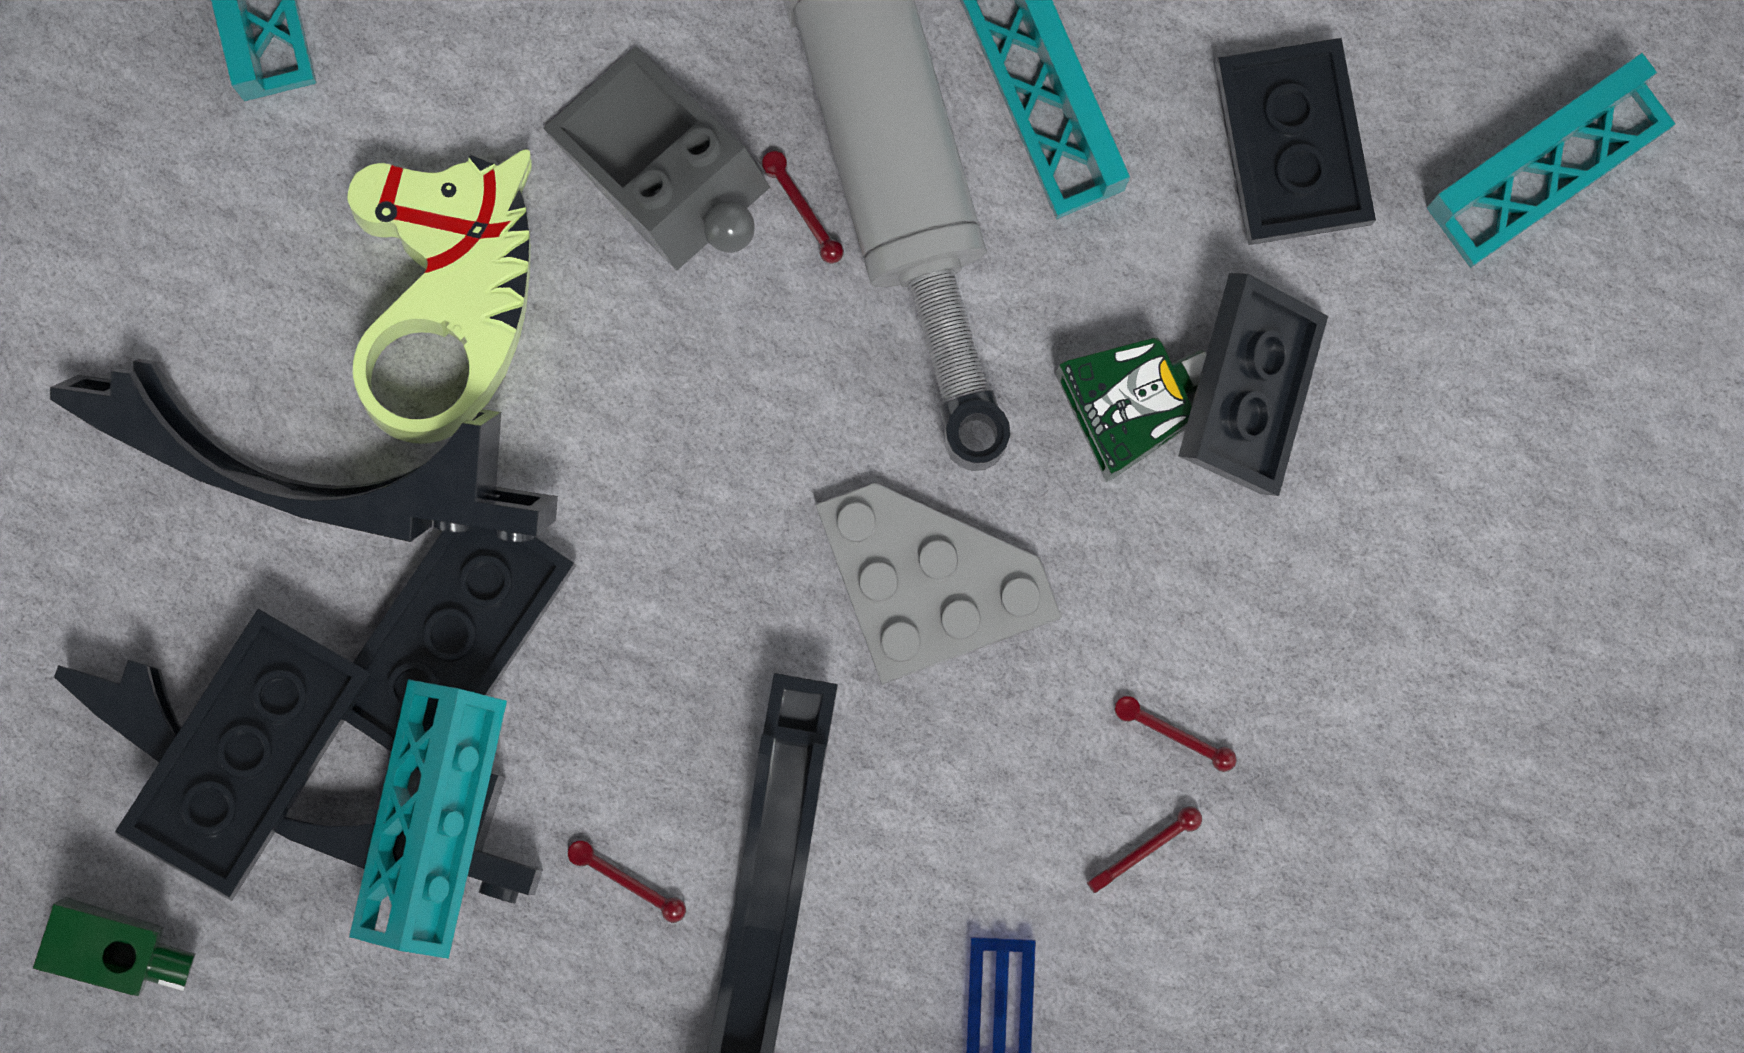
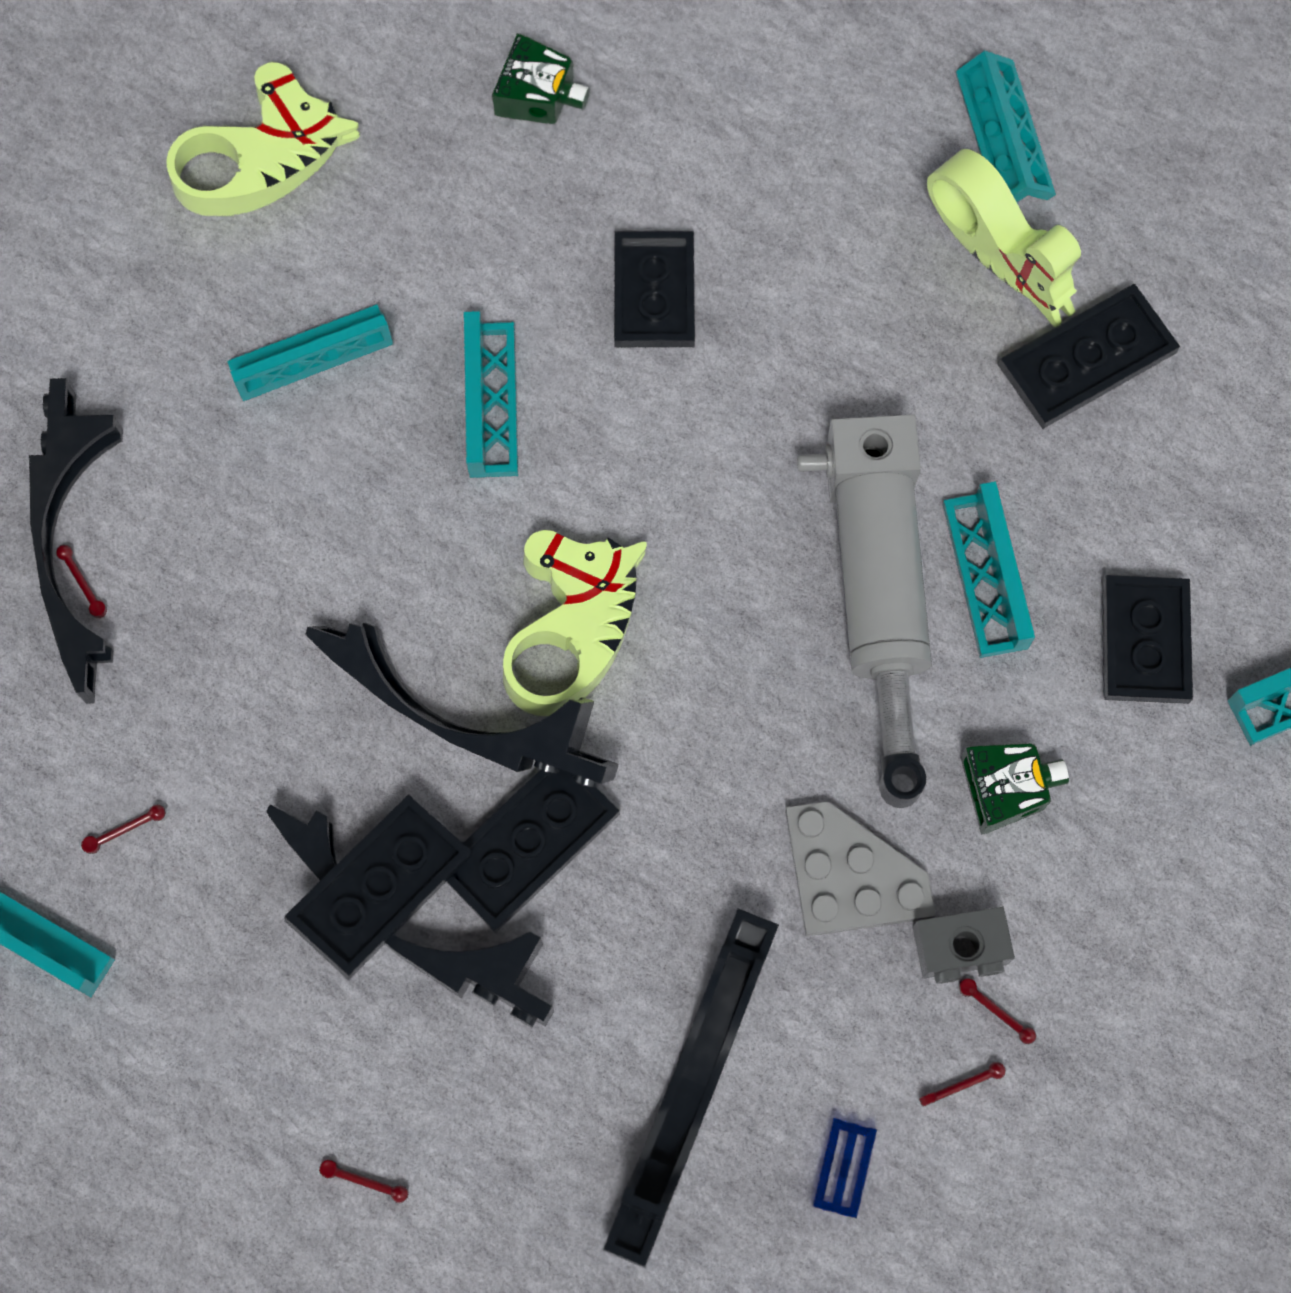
camera: 15 degrees right, 10 degrees down
dark green torso [32,897,196,996] -> none
teal fence [349,680,507,959] -> none
dark grey slope [543,46,770,271] -> none
dark red hinge [568,841,686,923] -> none
dark red hinge [762,151,844,264] -> none
black plate [1178,273,1328,496] -> none
none -> dark grey brick [913,906,1015,984]

